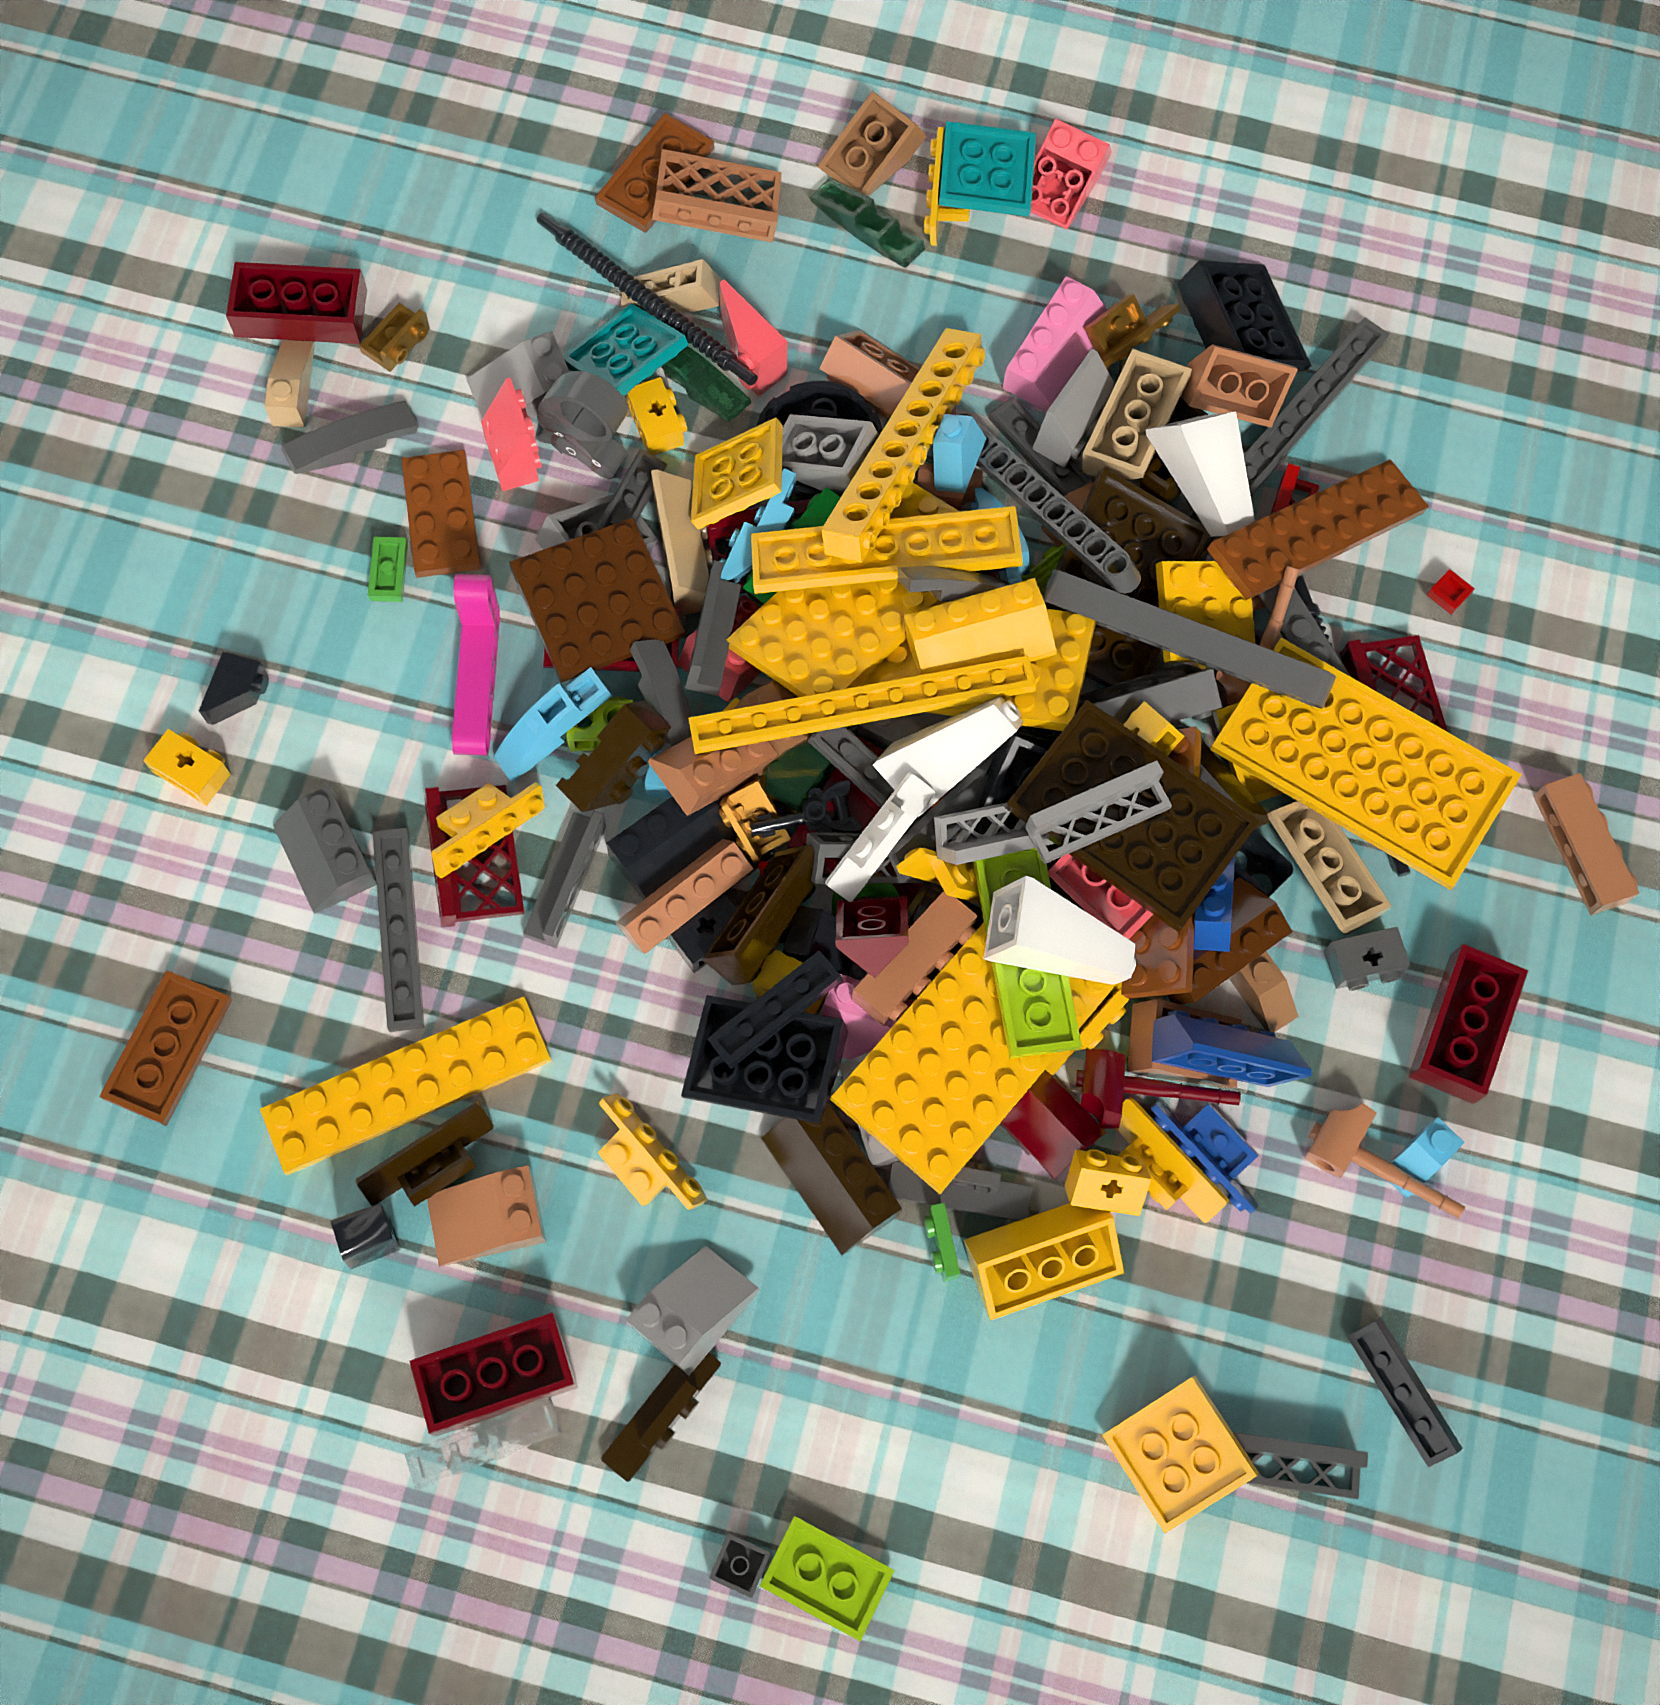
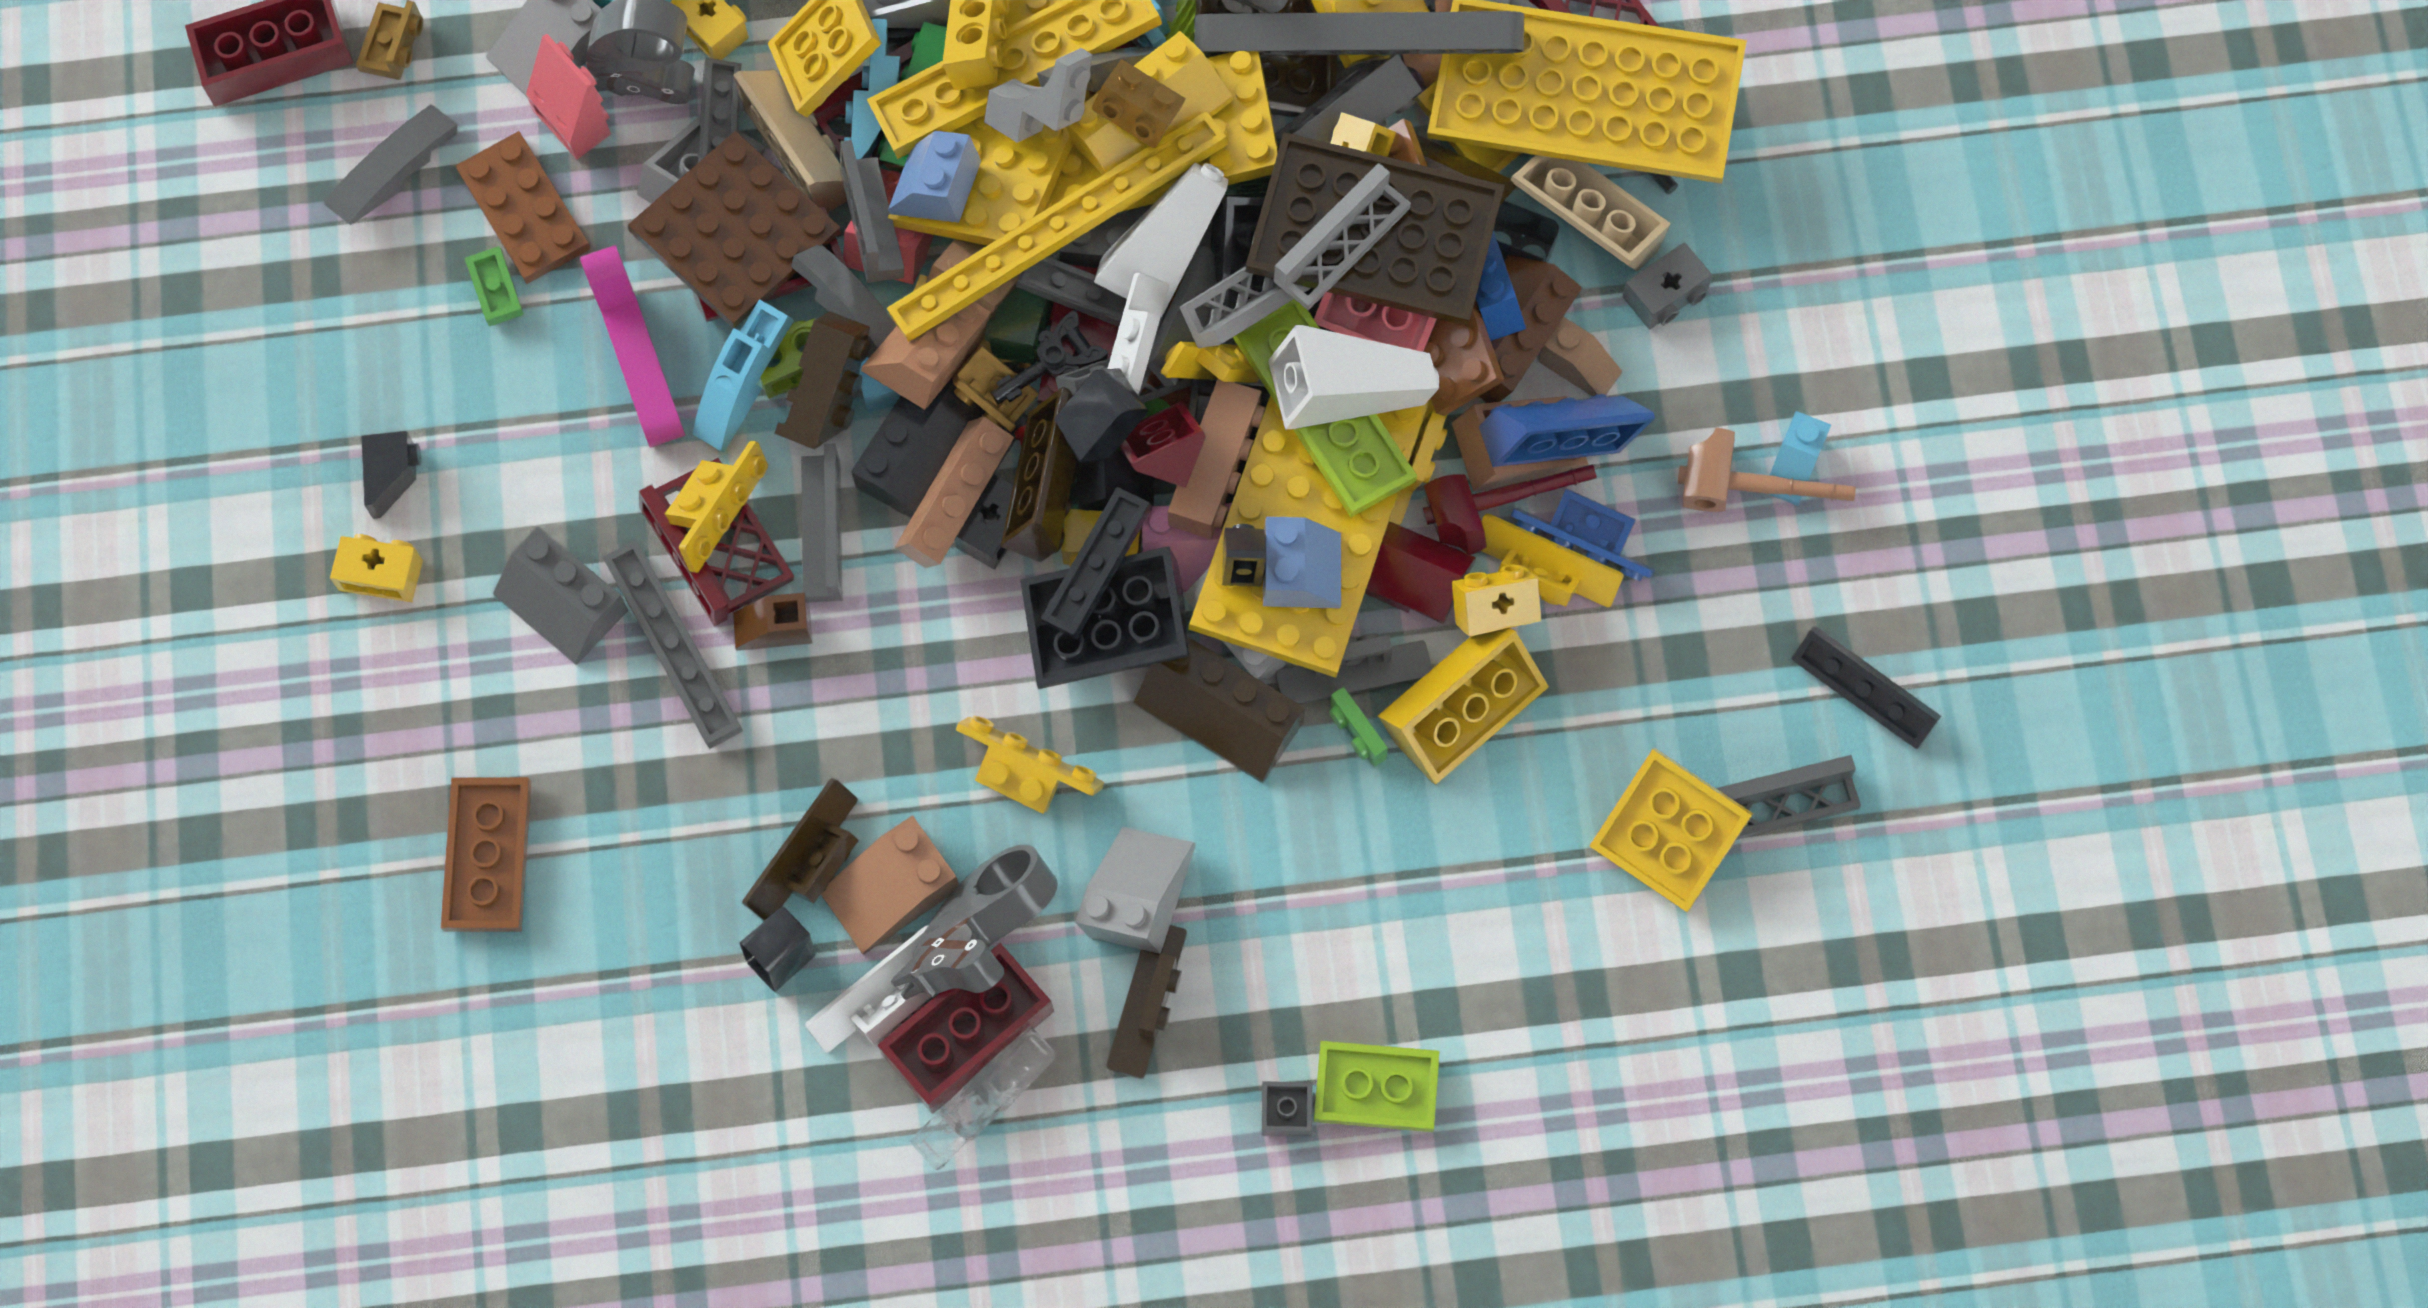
camera: 15 degrees left, 0 degrees up
yellow plate [260,996,552,1175] -> none
tan slope [264,340,315,427] -> none
dark red brick [1408,944,1529,1104] -> none
nougat brick [1533,773,1639,916] -> none
none -> reddish brown slope [733,592,812,651]
none -> white bracket [805,926,935,1053]
none -> medium blue slope [888,131,981,223]
none -> dark grey animal [891,845,1058,1000]
none -> light grey arch [984,48,1092,143]
none -> black piece [1054,368,1148,462]
none -> pearl gold bracket [1092,59,1186,148]
none -> black slope [1222,524,1266,587]
none -> medium blue slope [1263,517,1341,608]

